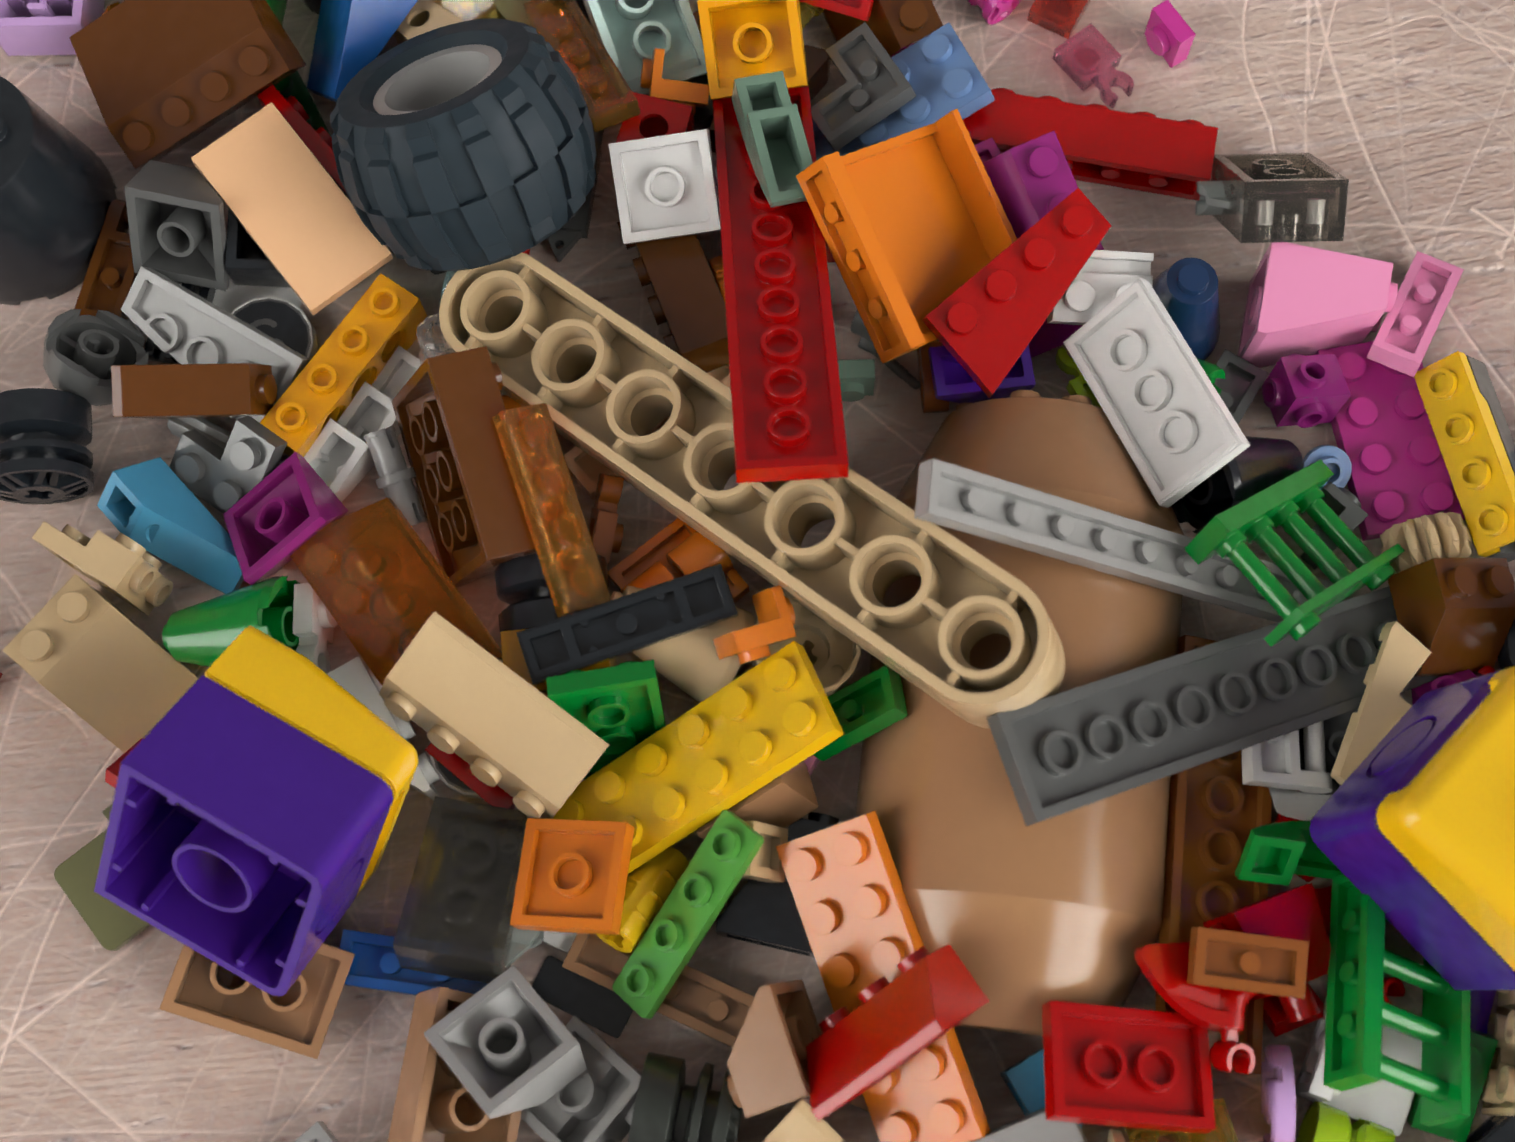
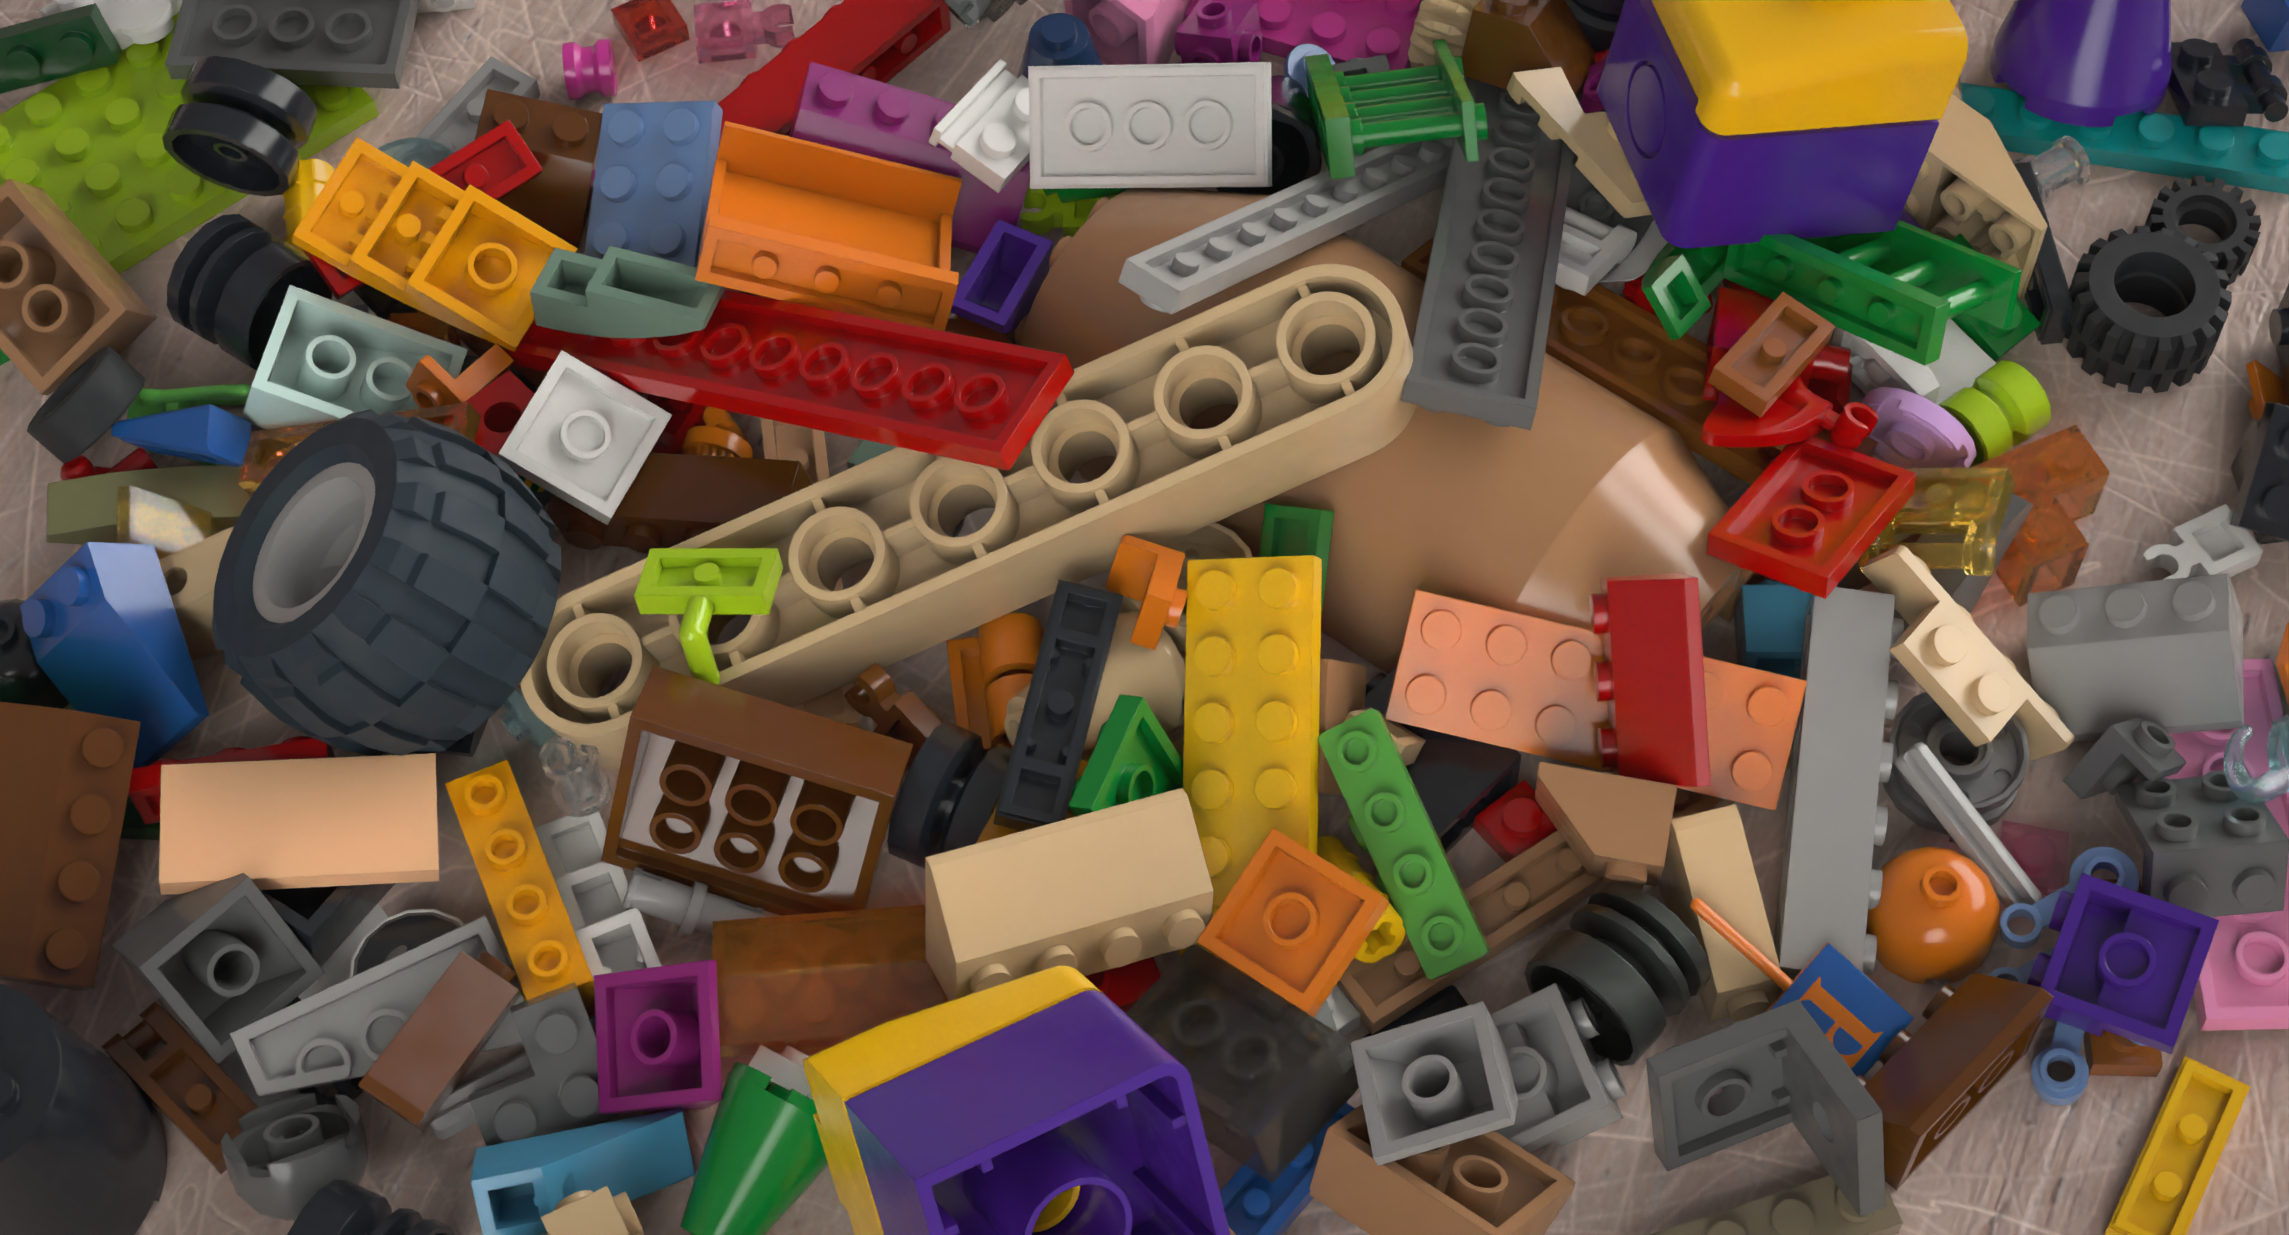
camera: 60 degrees left, 15 degrees down
clear orange plate [493,403,611,618] -> none
dark grey plate [811,22,916,152] -> none
red wing [923,188,1111,398] -> none
none -> lime plate [634,548,783,685]
none -> red plate [1473,780,1557,863]

